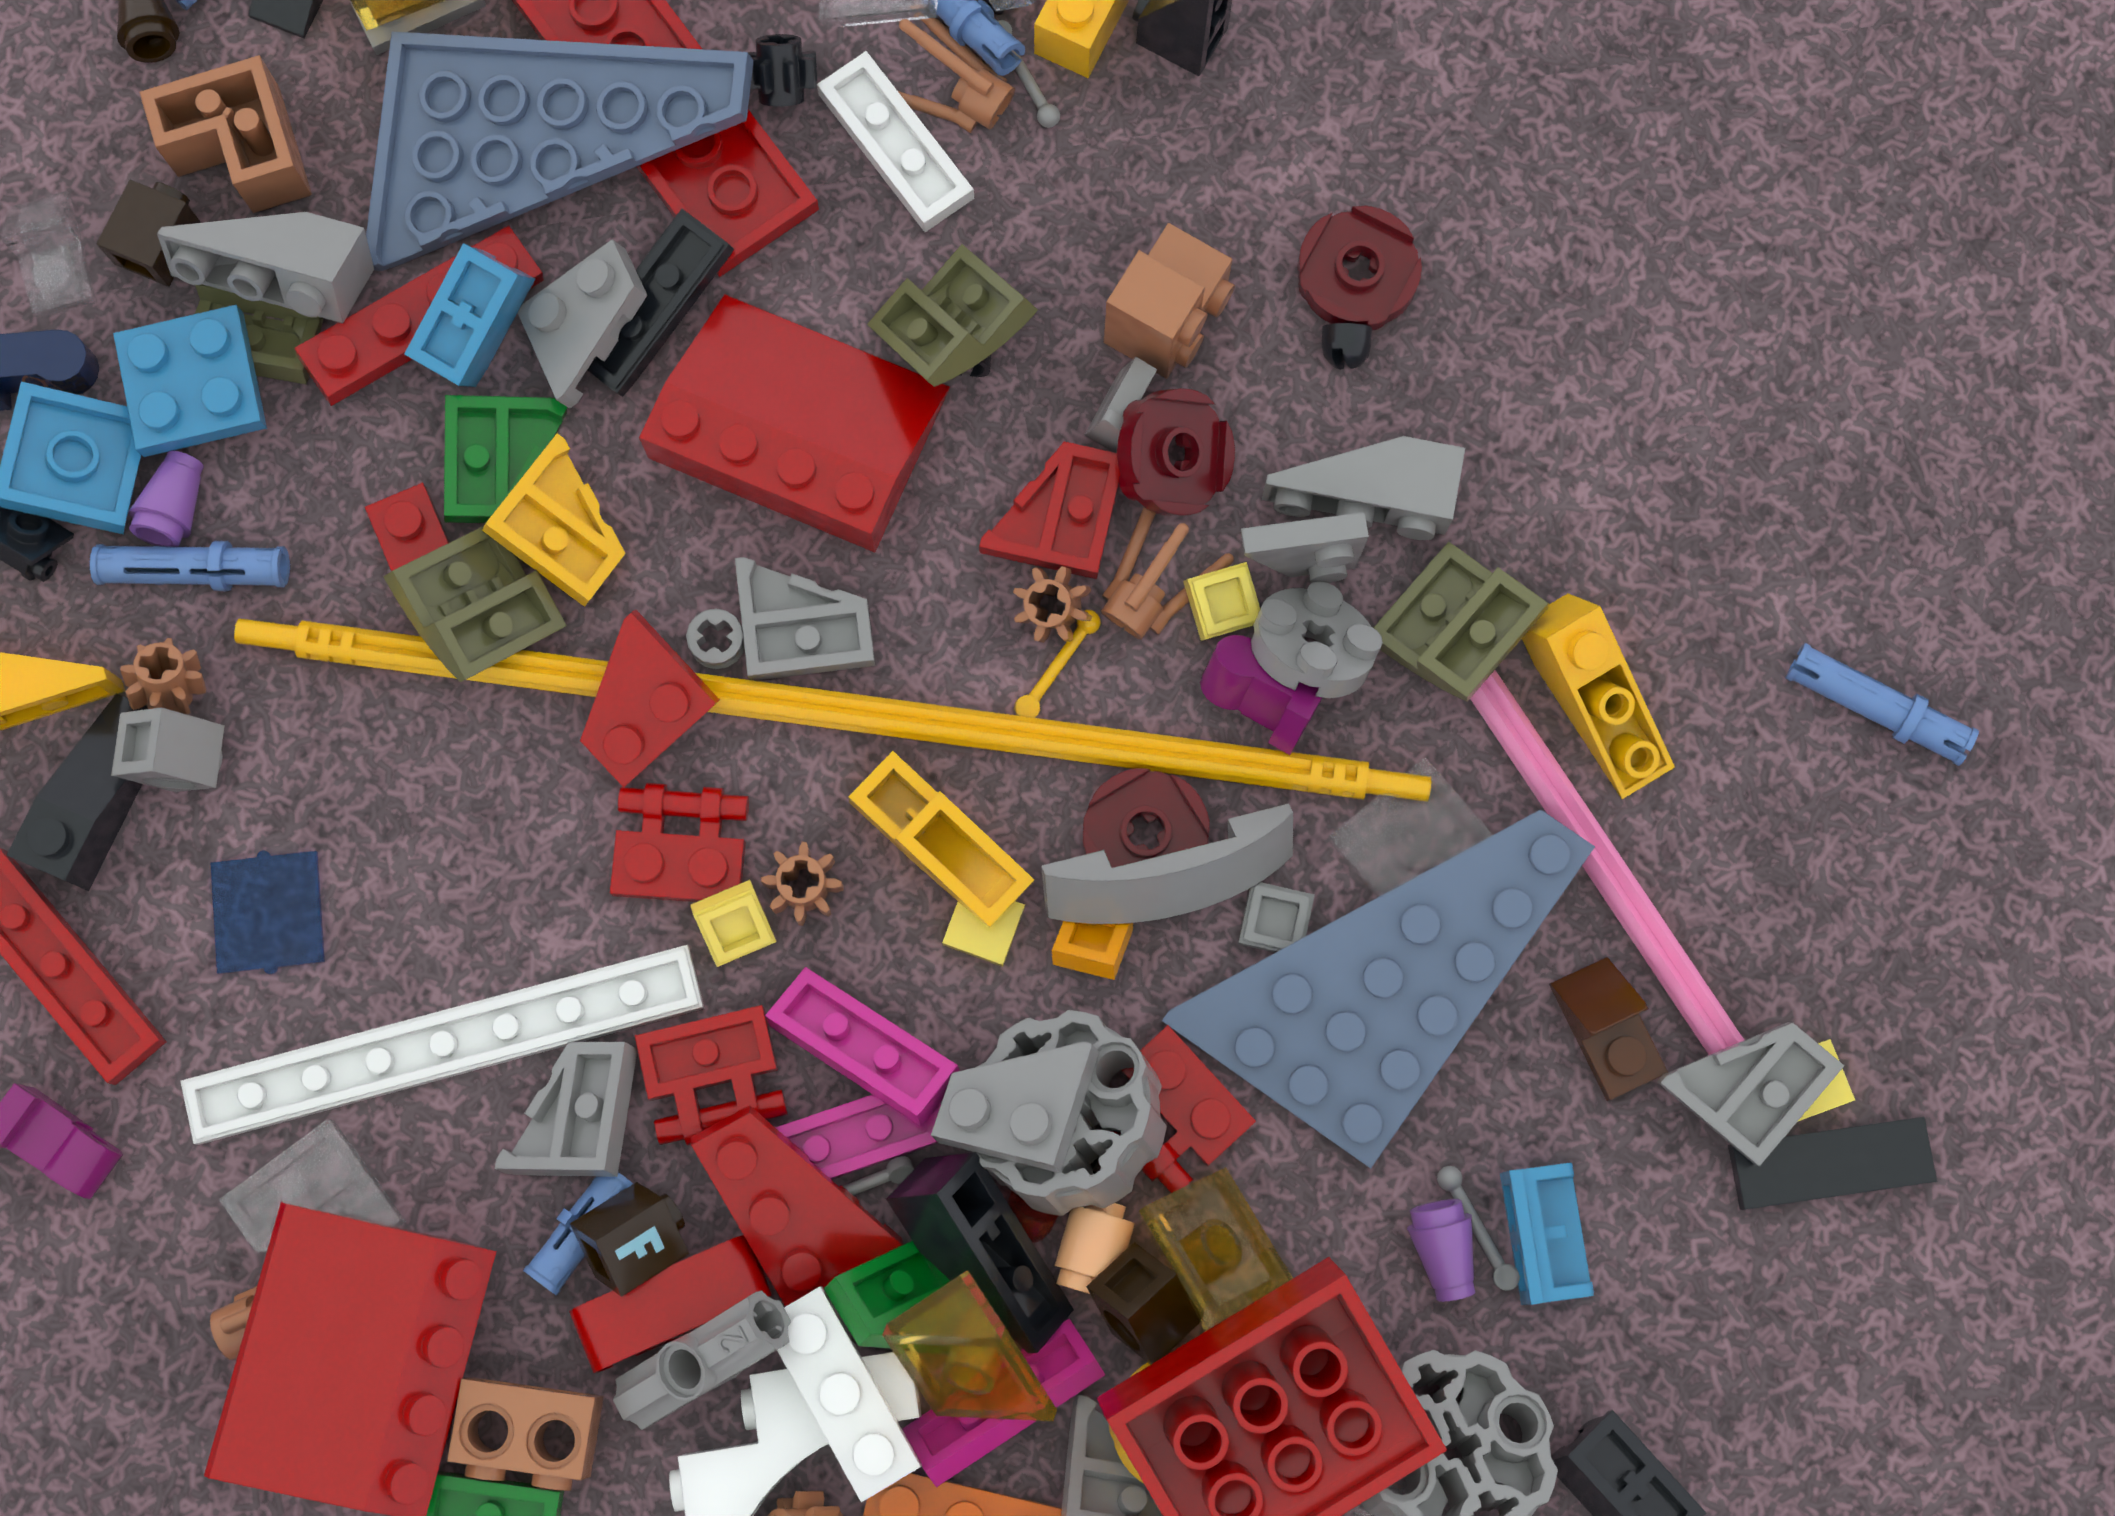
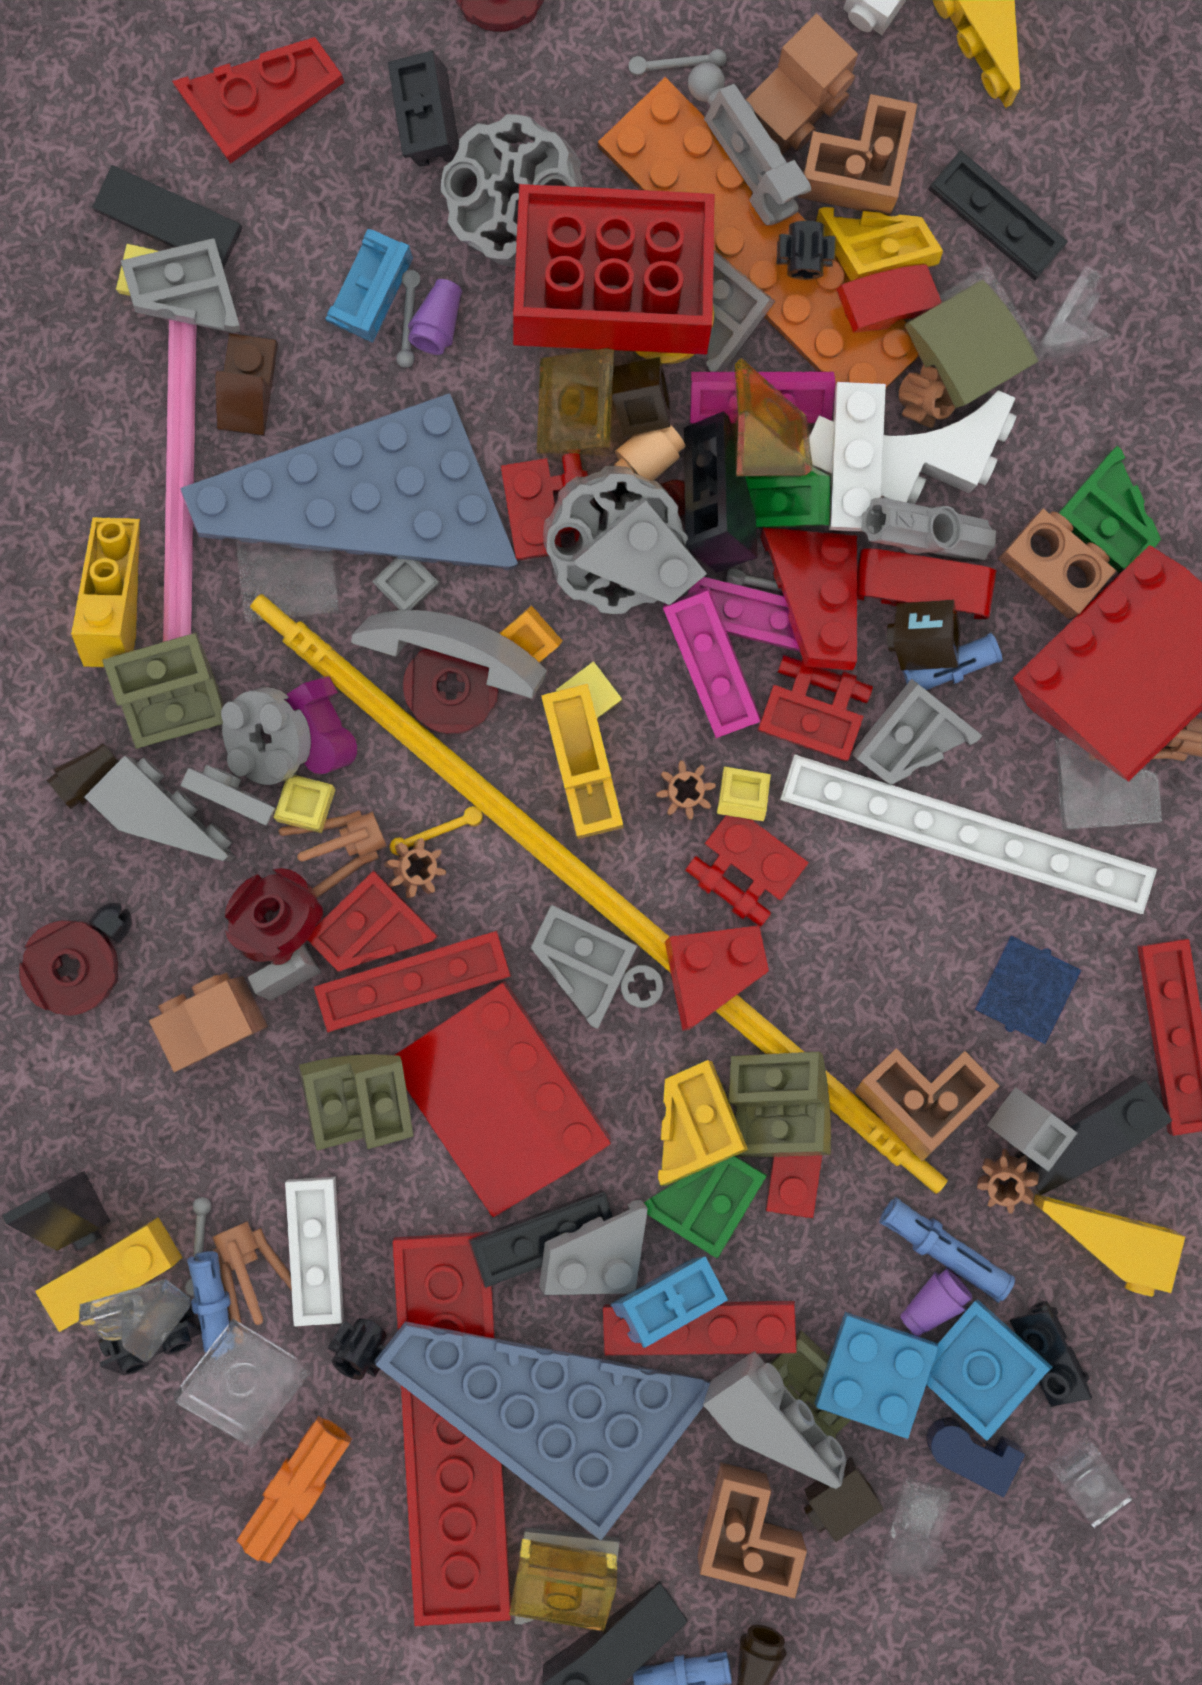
camera: 145 degrees left, 10 degrees up
none -> dark brown cone [46,743,119,810]
none -> red wing [172,37,345,164]
none -> red plate [314,931,511,1033]
none -> nougat brick [855,1048,1000,1161]

